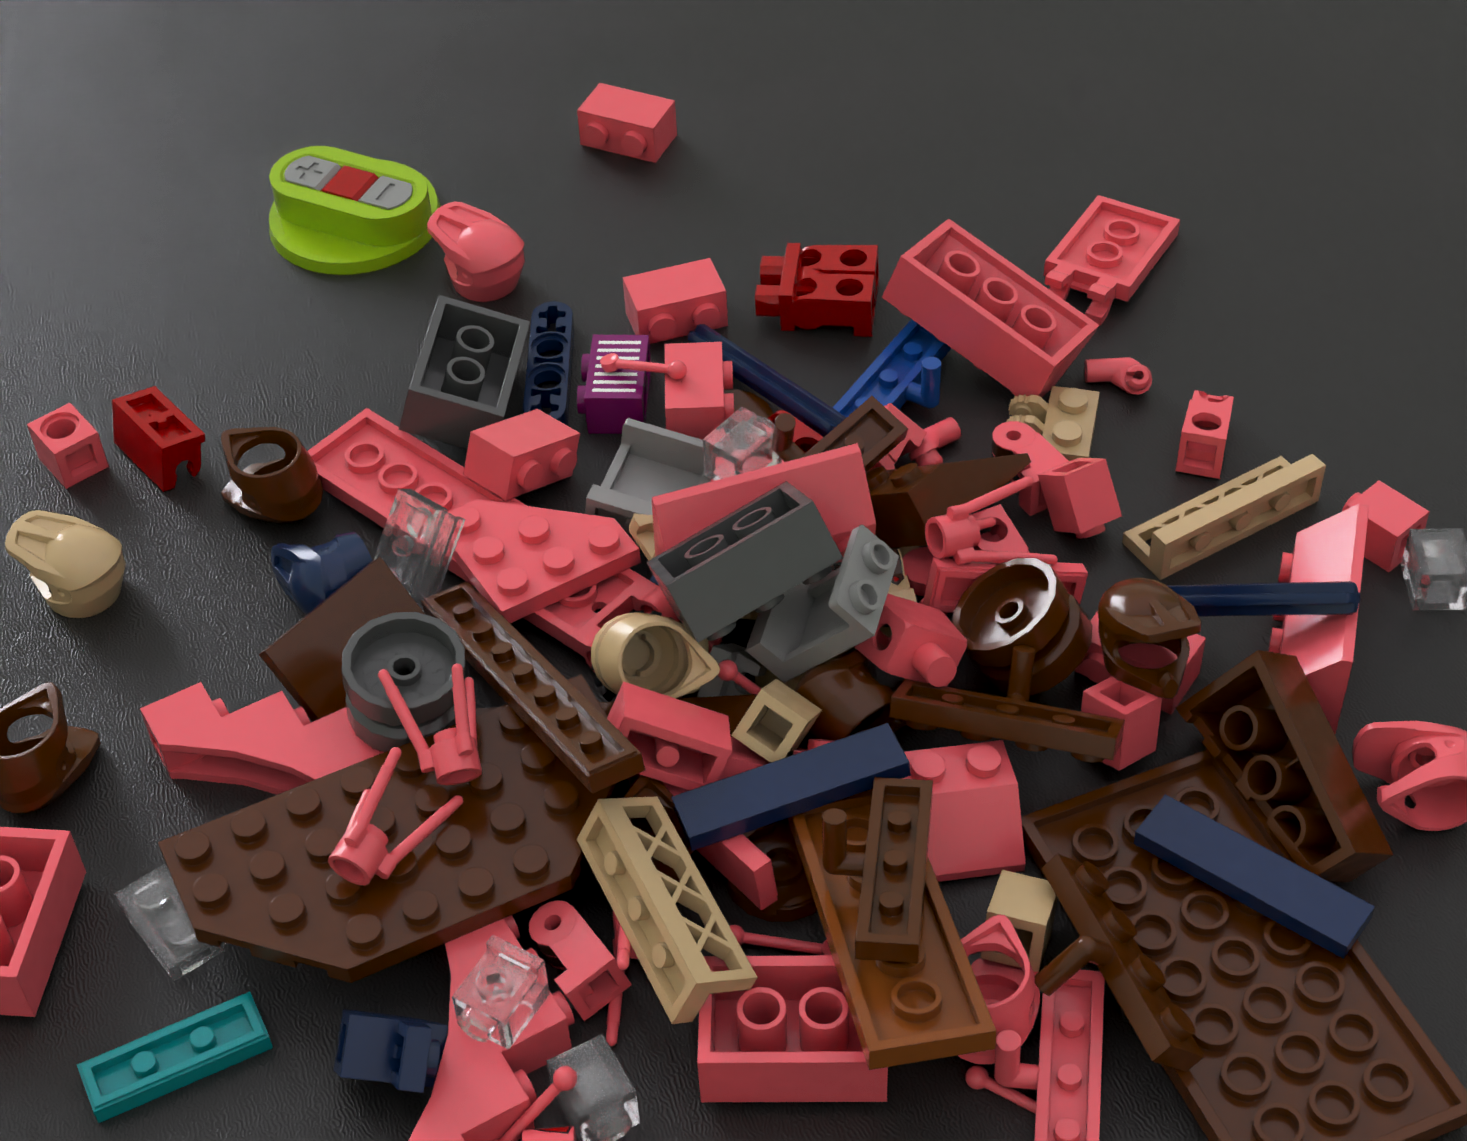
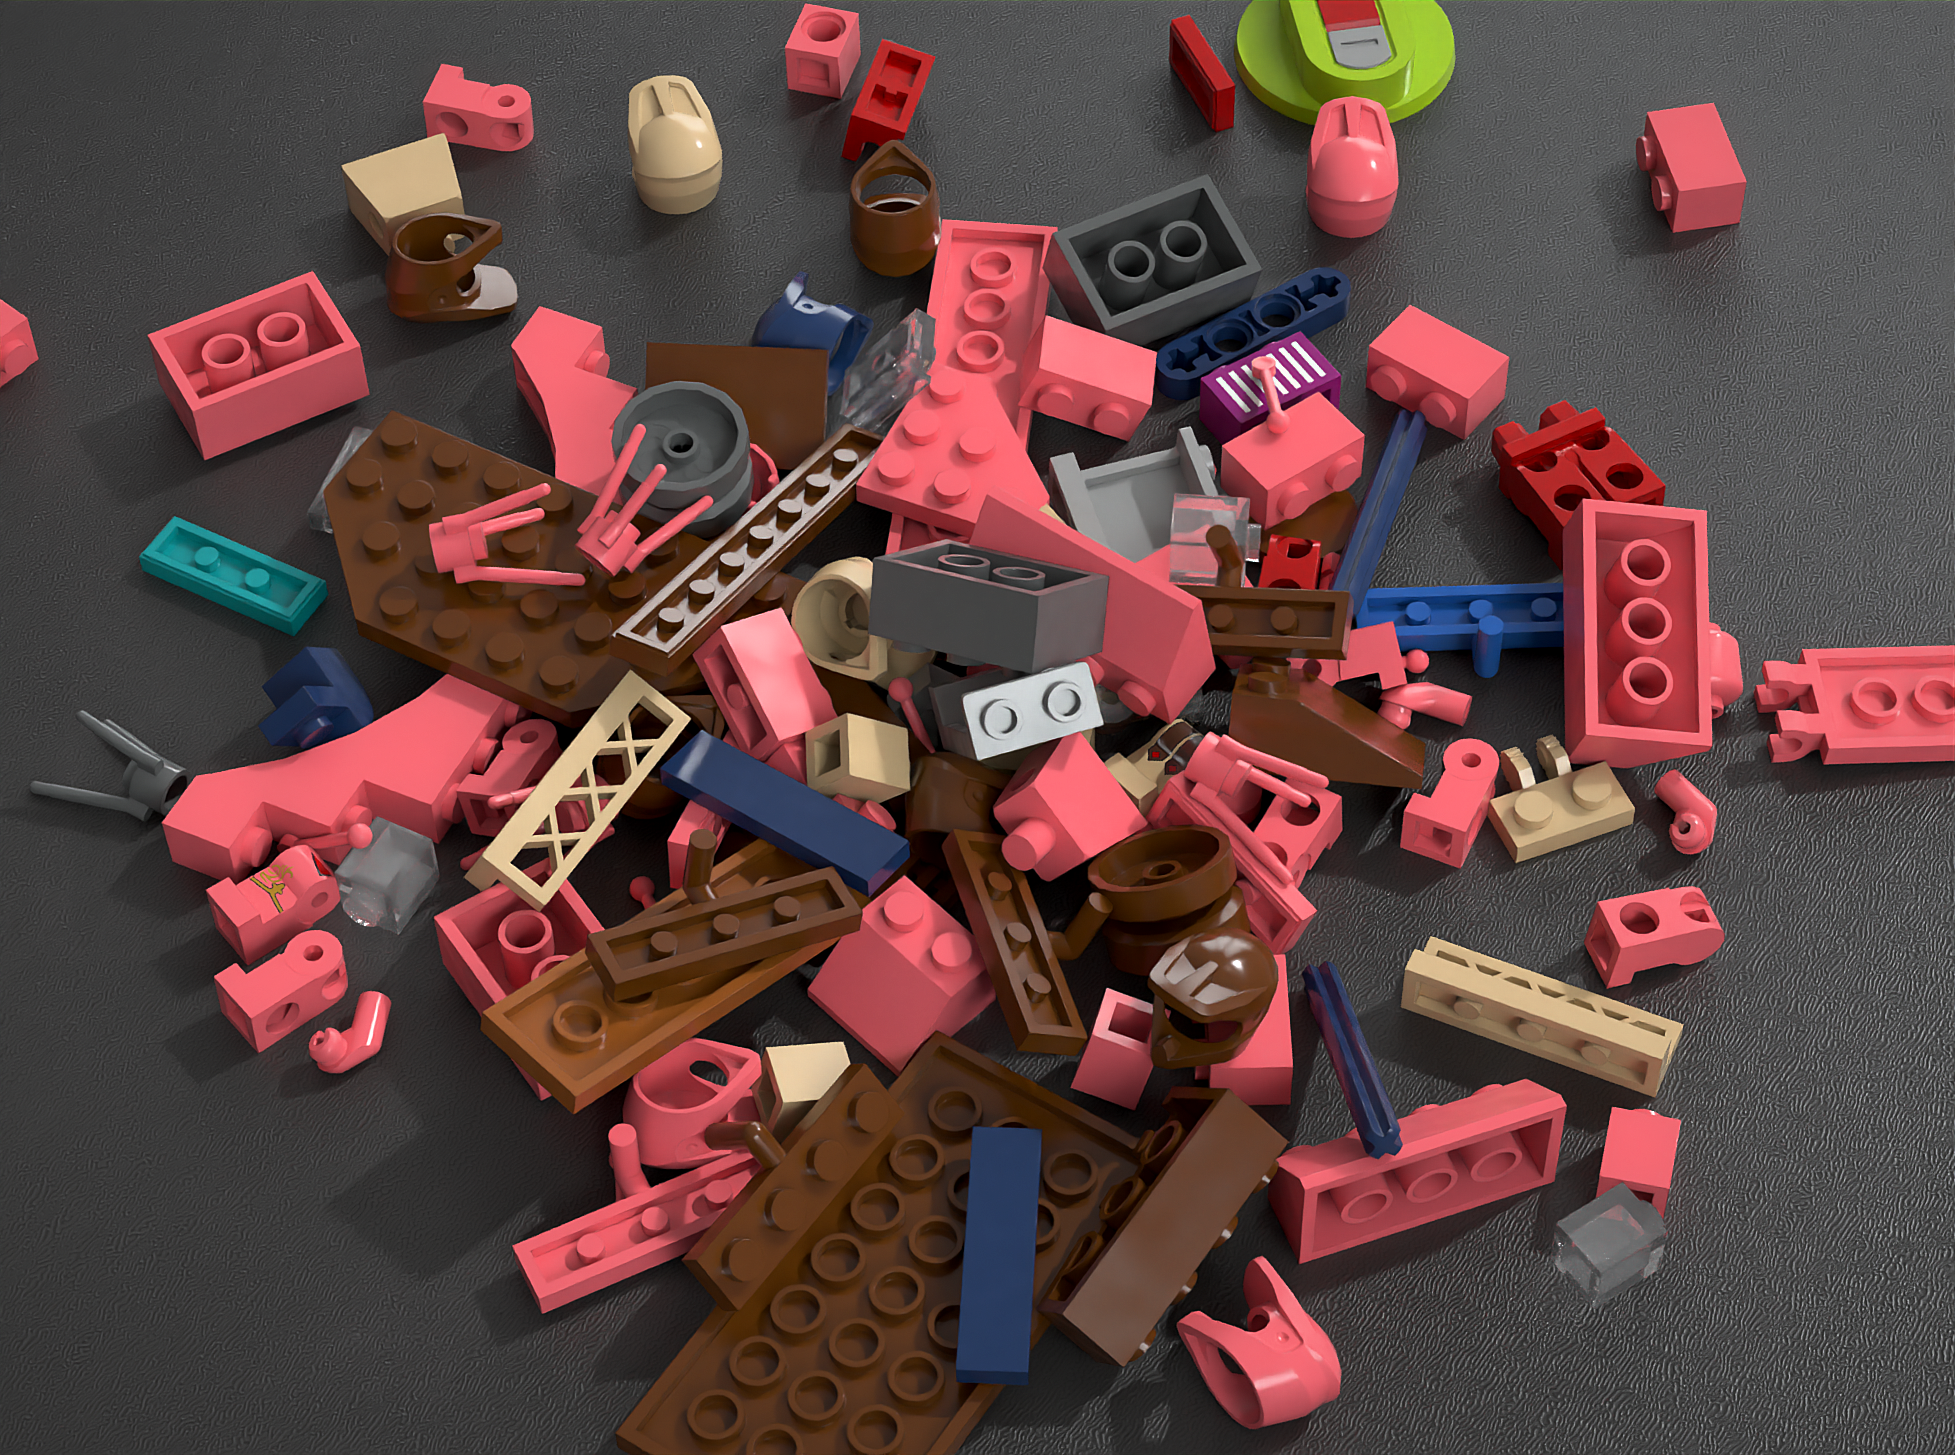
camera: 55 degrees right, 5 degrees up
clear brick [452,935,550,1050] -> none
coral brick [1038,457,1122,539] -> none
none -> red tile [1169,15,1235,132]

